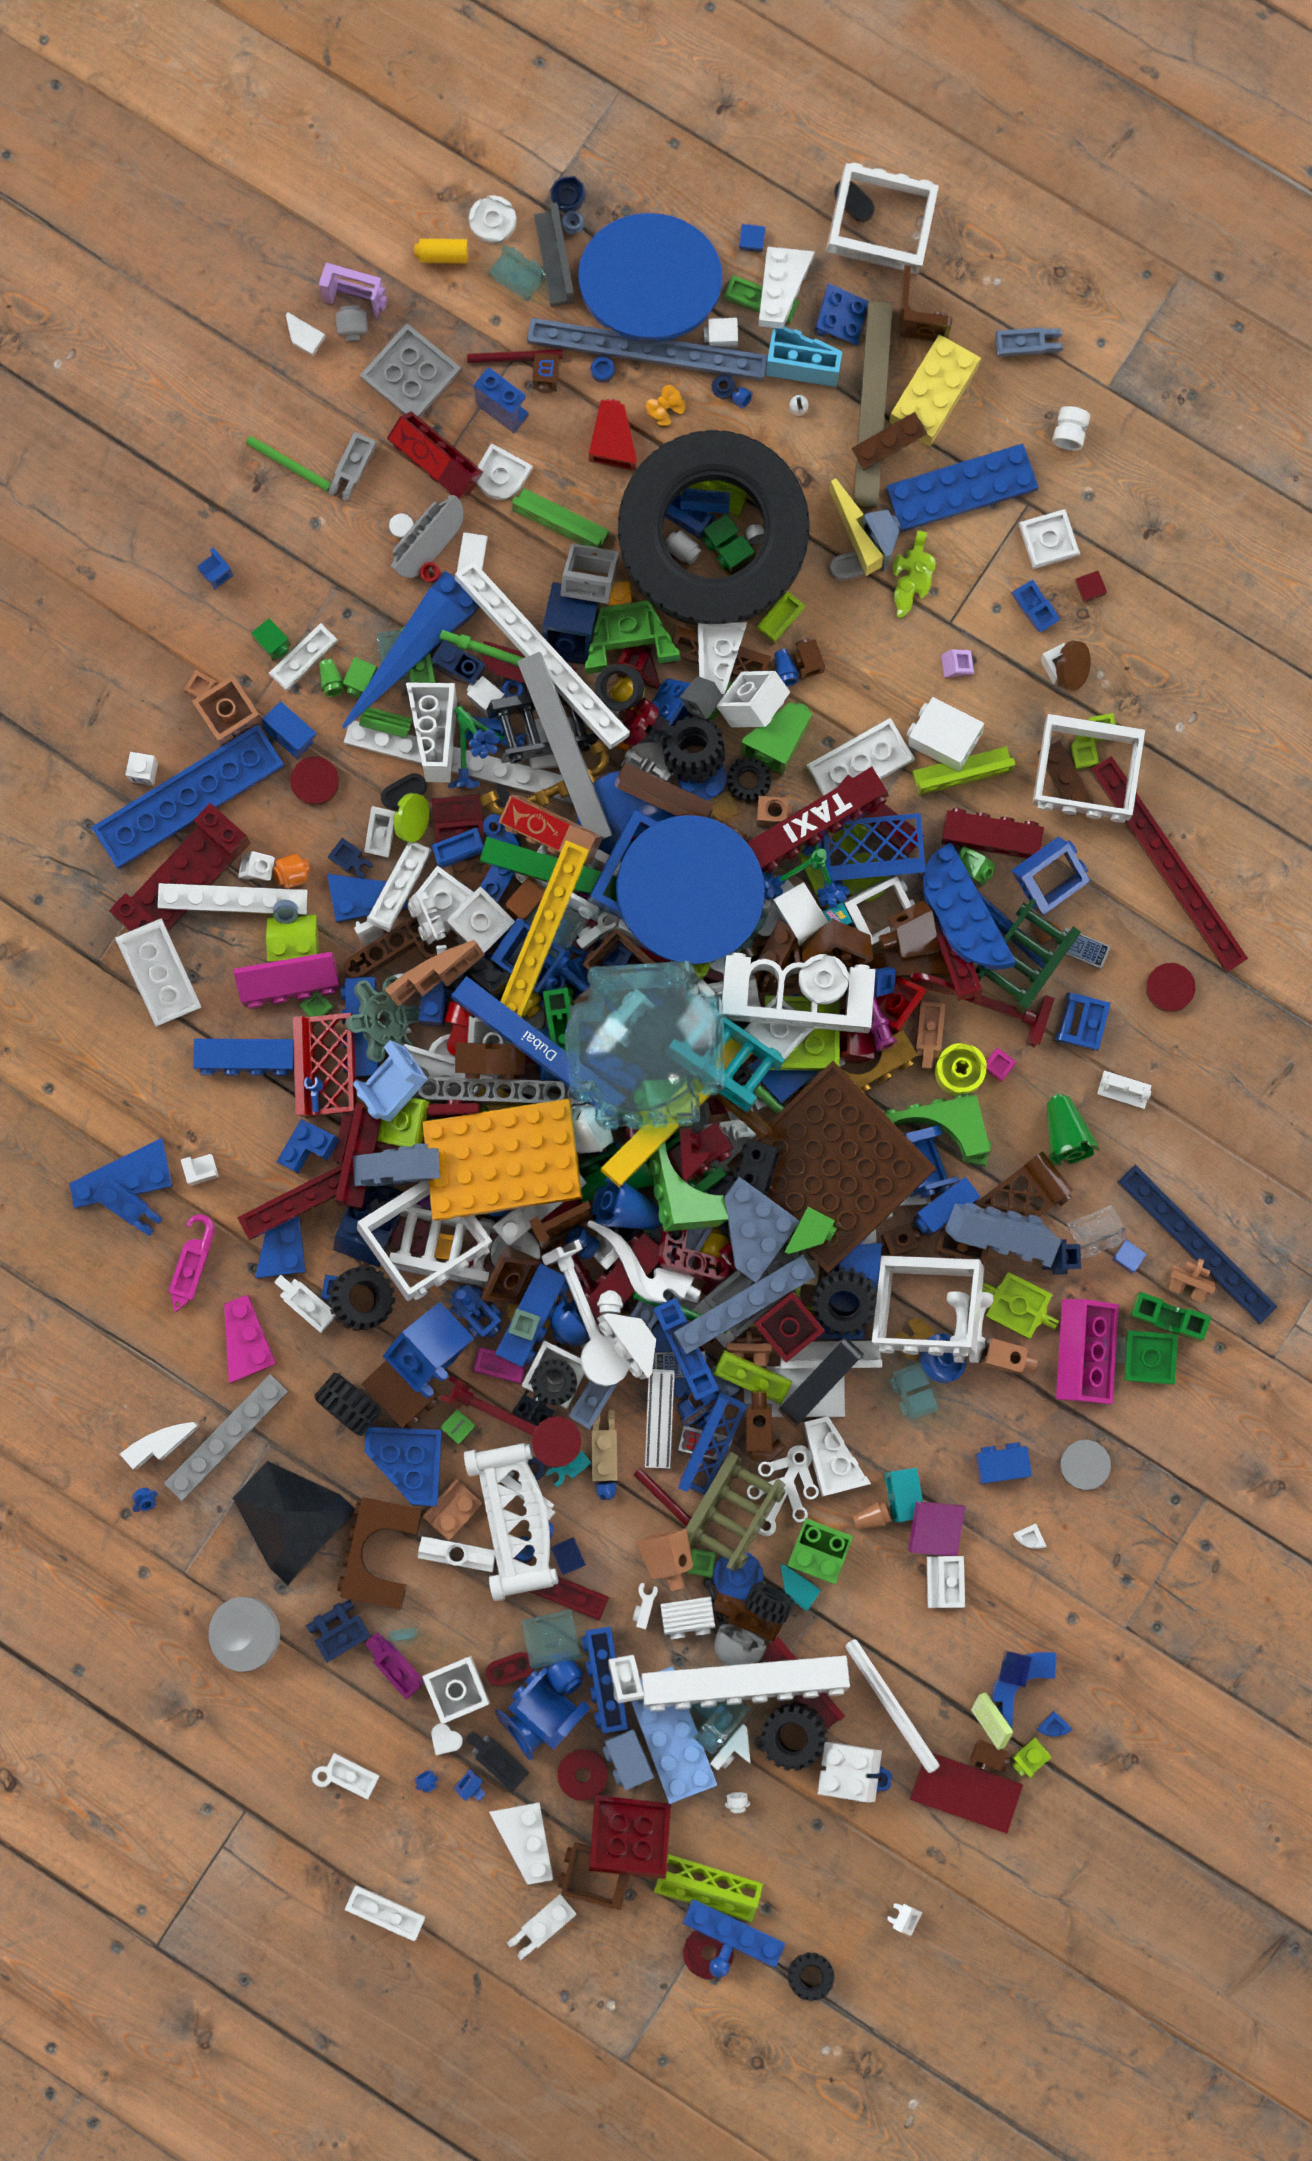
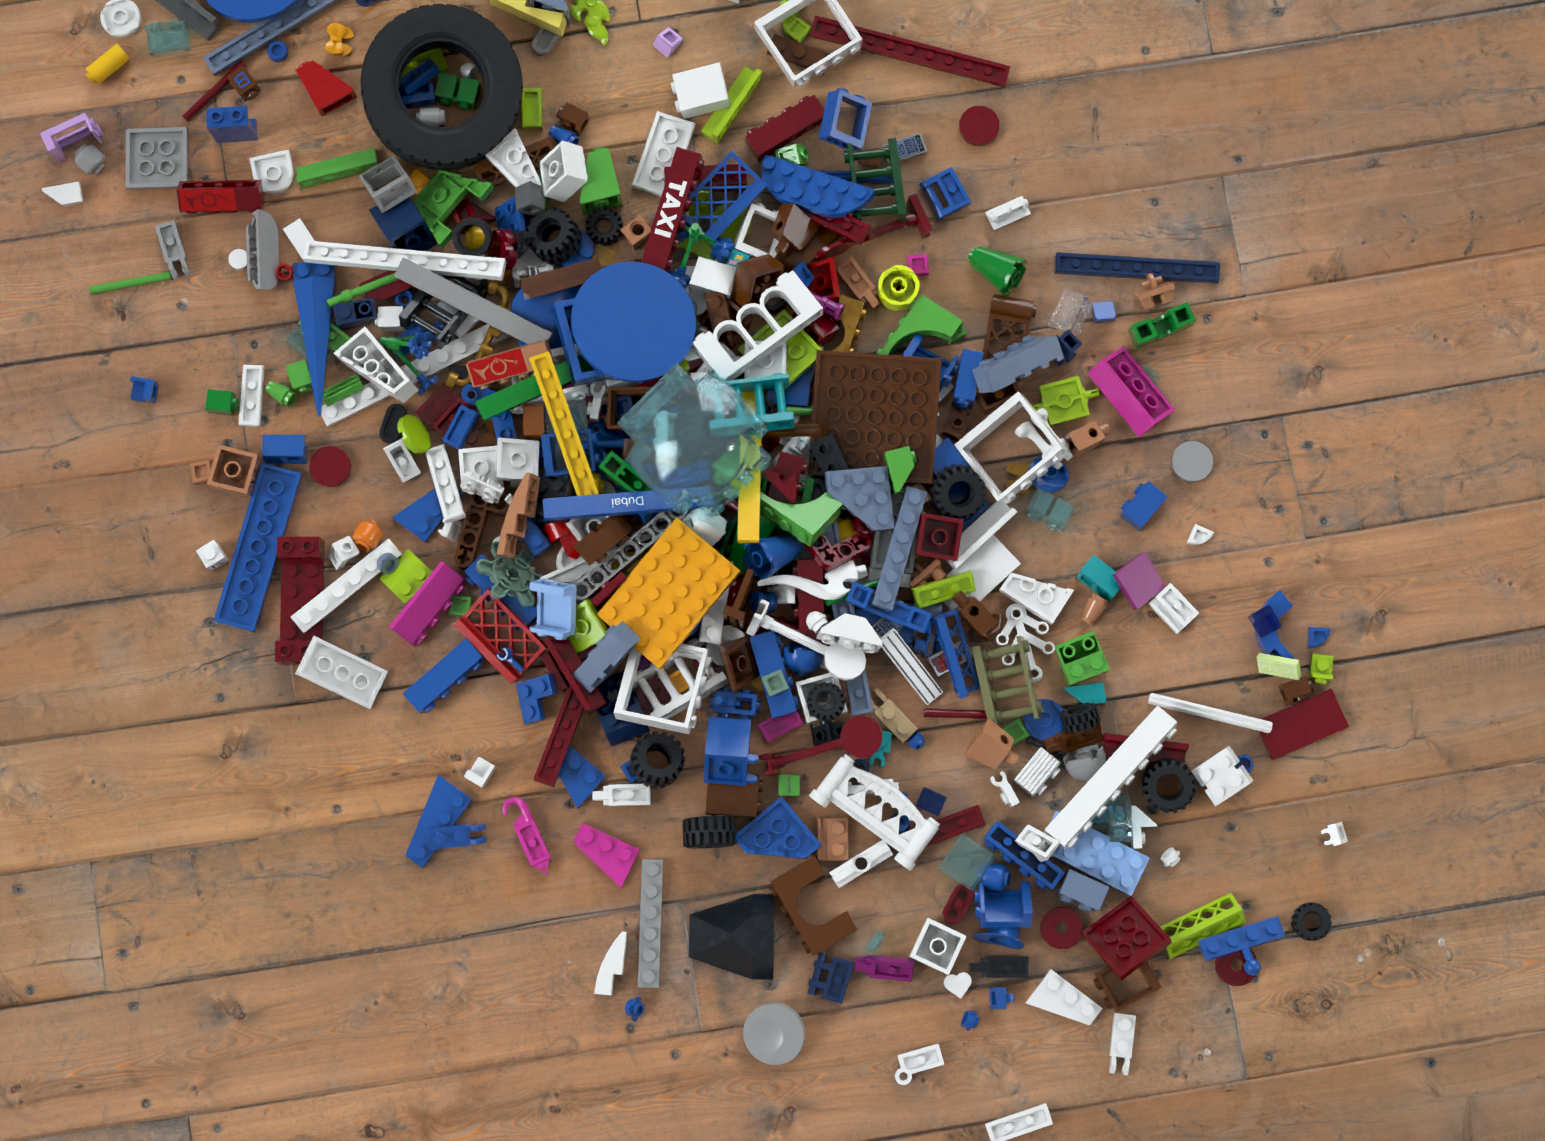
camera: 40 degrees left, 0 degrees up
dark blue plate [328,838,373,879] -> none
black beam [777,1337,864,1428] -> none
white tile [799,954,849,1004] -> none
green plate [1124,1330,1178,1385] -> none

